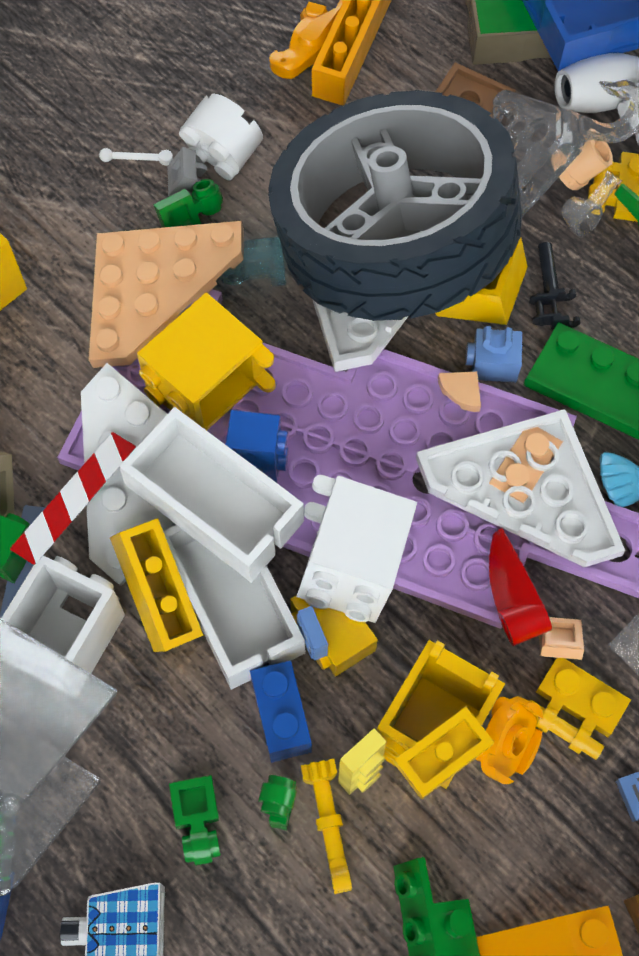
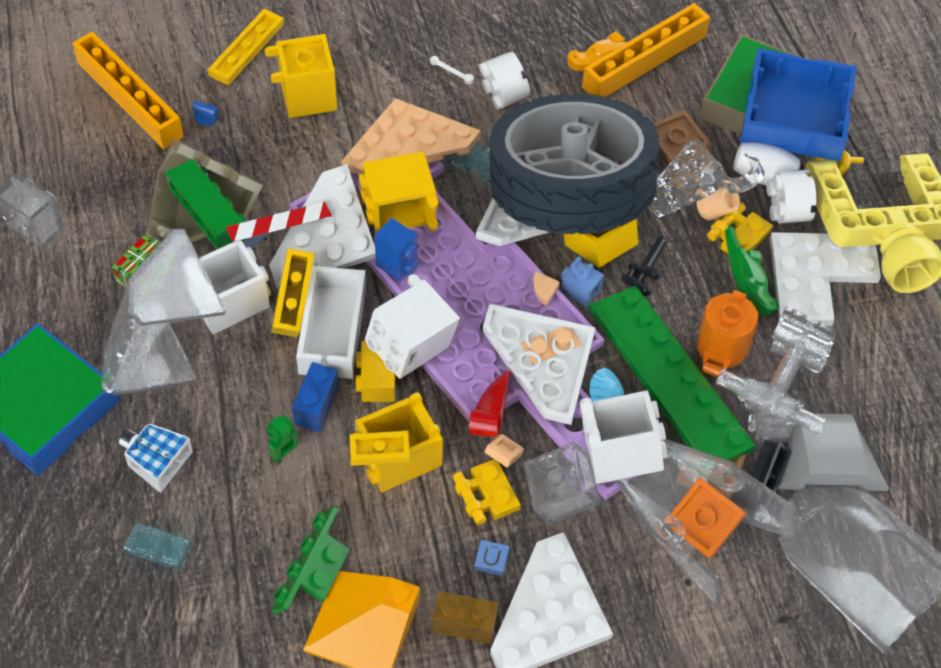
camera: 30 degrees right, 10 degrees down
white piece [119,407,304,583] -> none
green plate [153,179,223,228] -> none
light grey tile [167,147,207,196] -> none
green plate [169,775,220,866] -> none
medium blue tile [297,606,328,661] -> none
yellow piece [301,759,352,894] -> none
light yellow plate [338,728,387,795] -> none
light orange plate [475,696,543,785] -> none
clear bar [561,170,622,237] -> none

